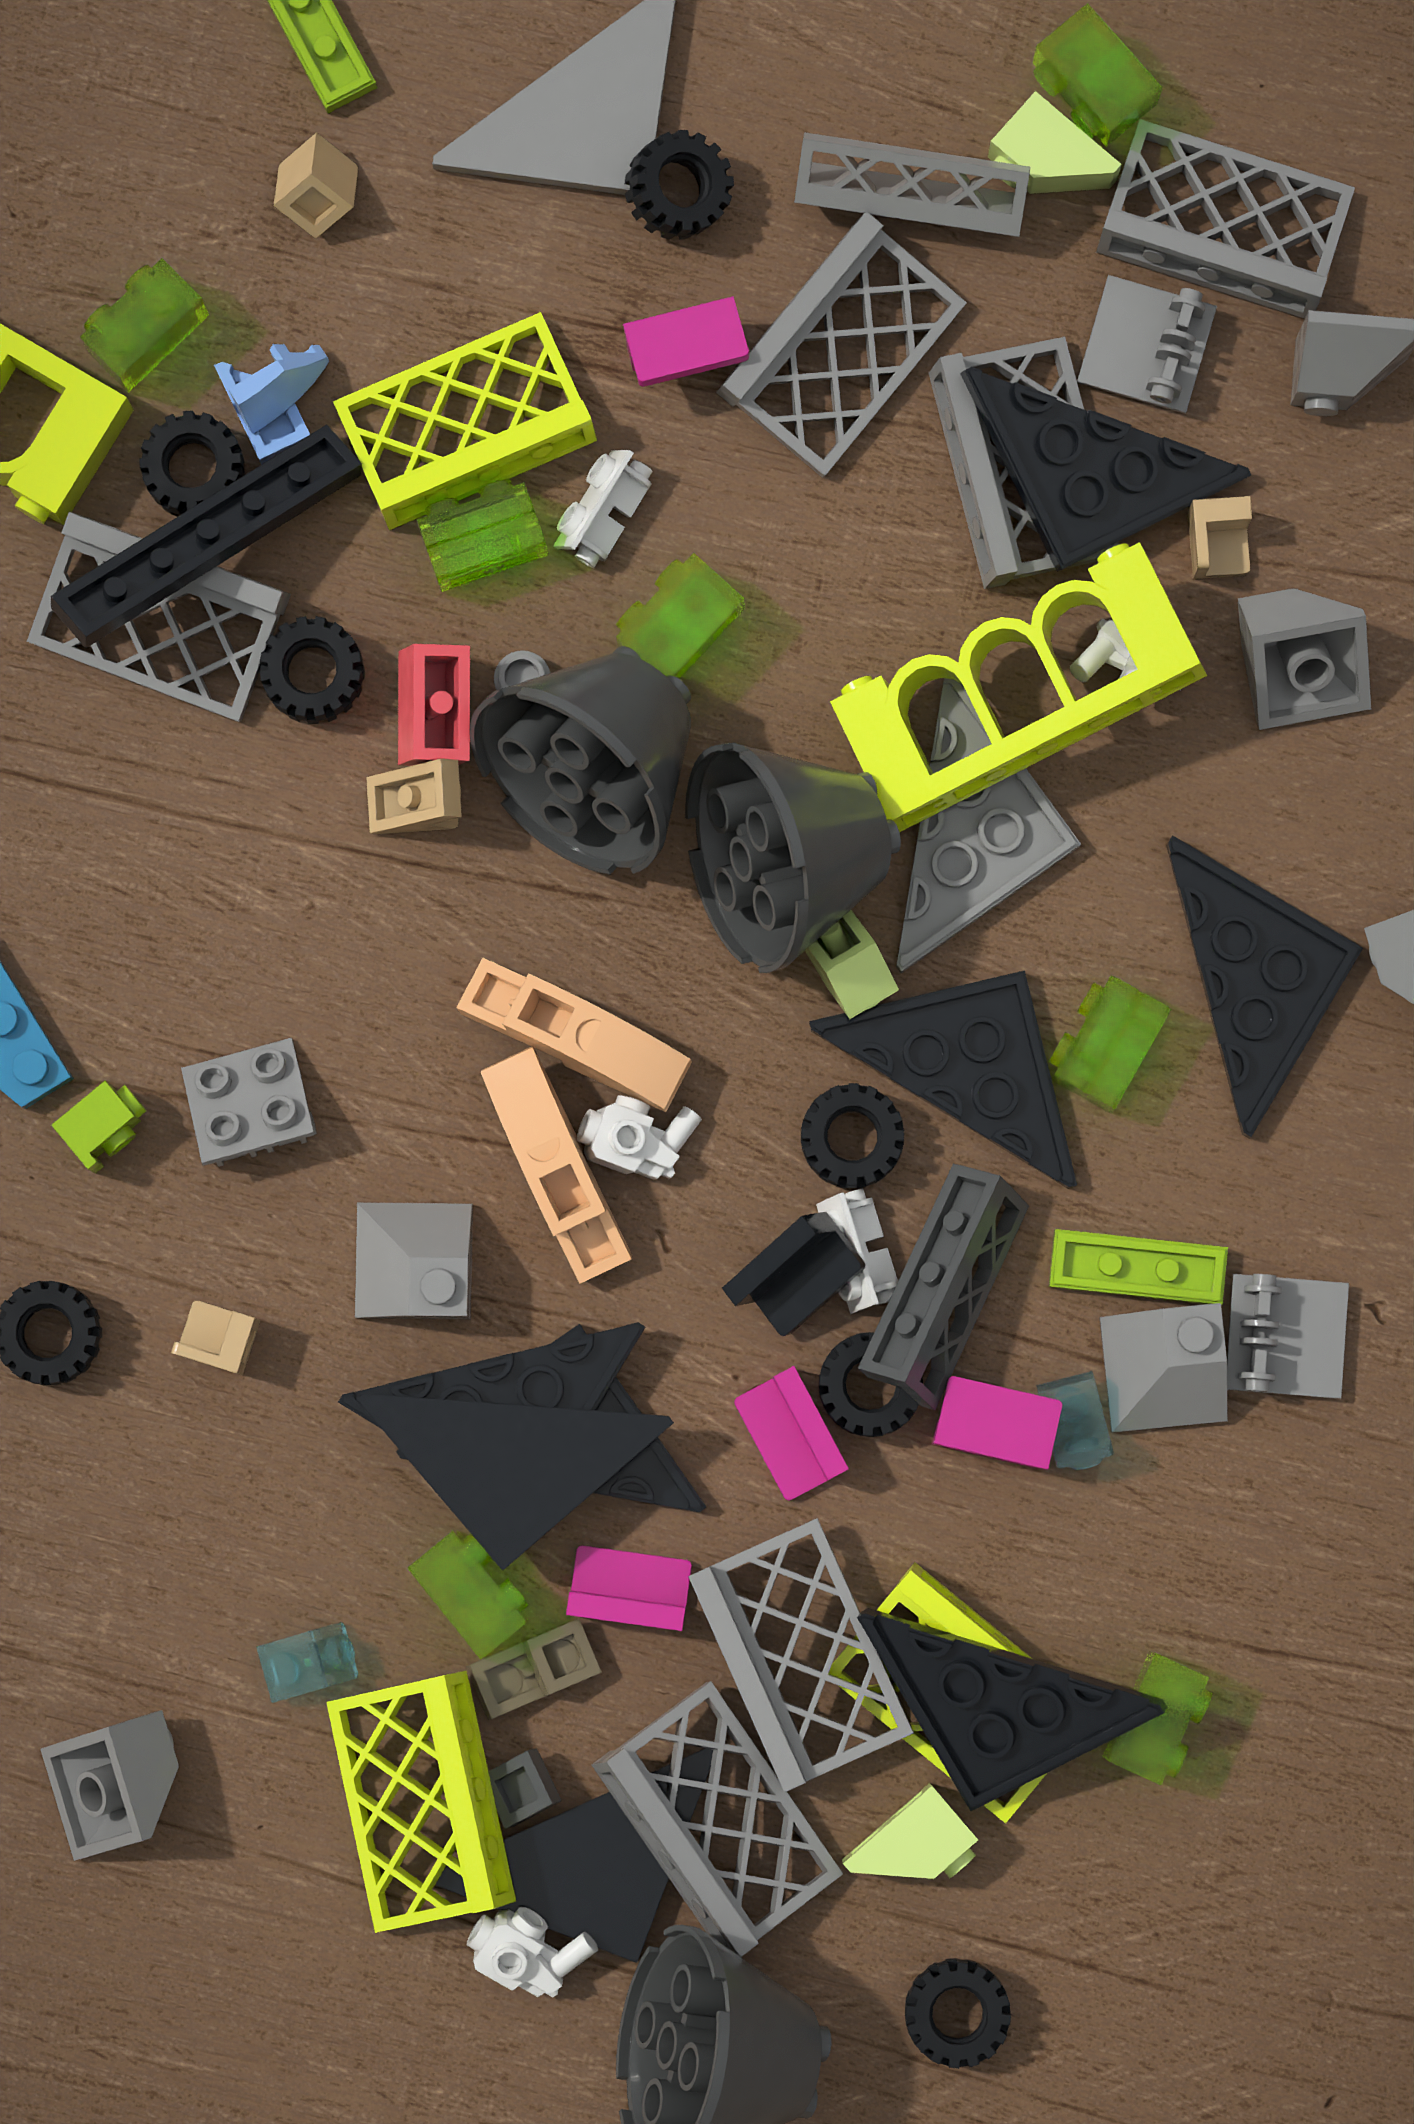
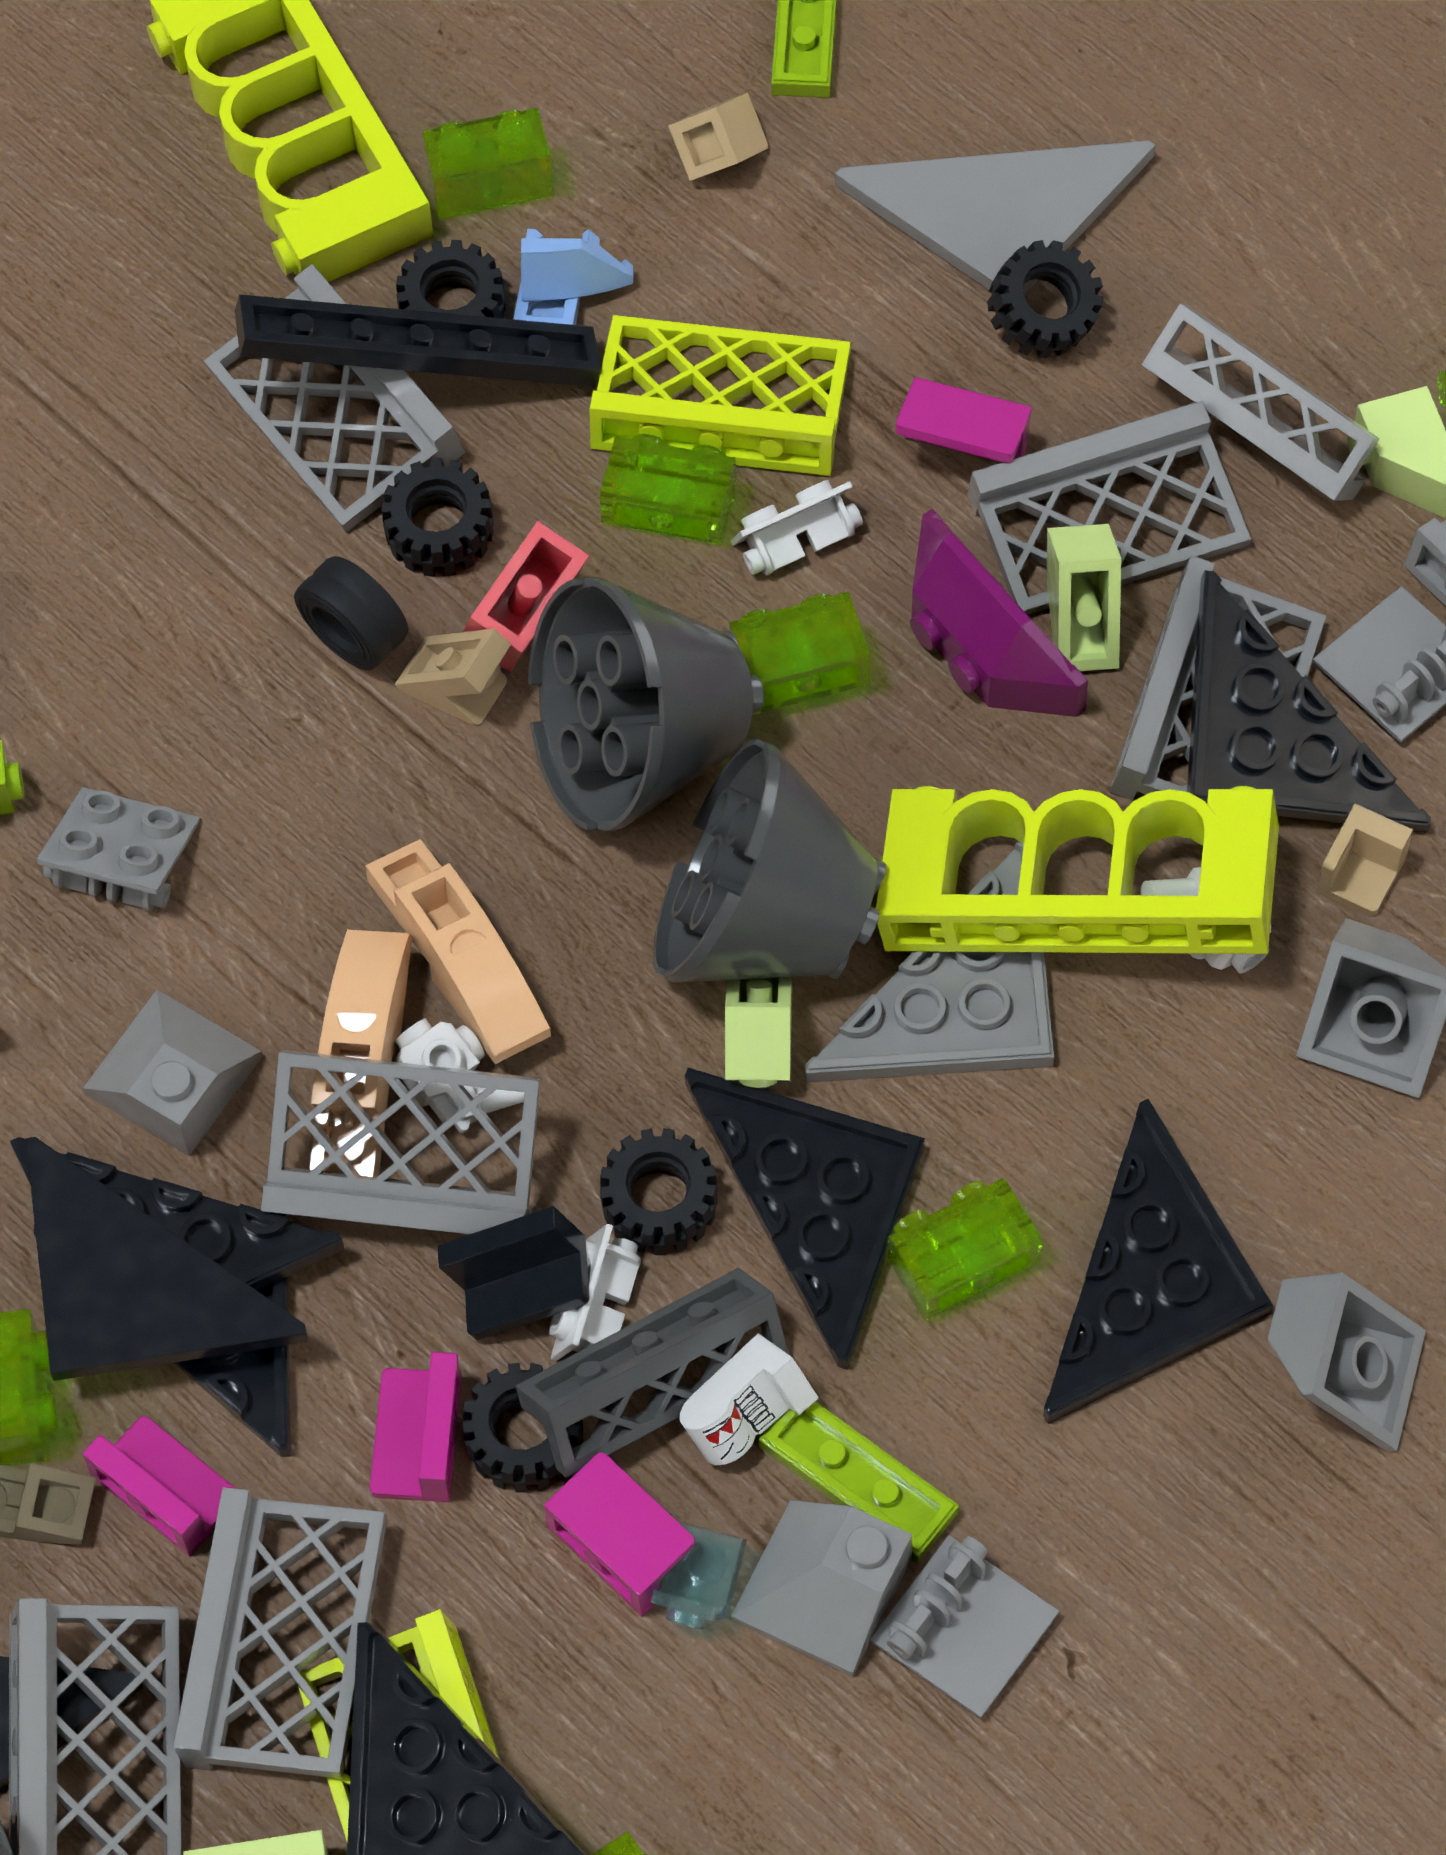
camera: 30 degrees right, 20 degrees down
none -> light grey fence [261,1050,541,1234]
none -> black tyre [294,556,409,670]
none -> white leg [680,1333,819,1465]
none -> magenta wedge [910,508,1088,717]
none -> yellowish green slope [1047,524,1121,671]

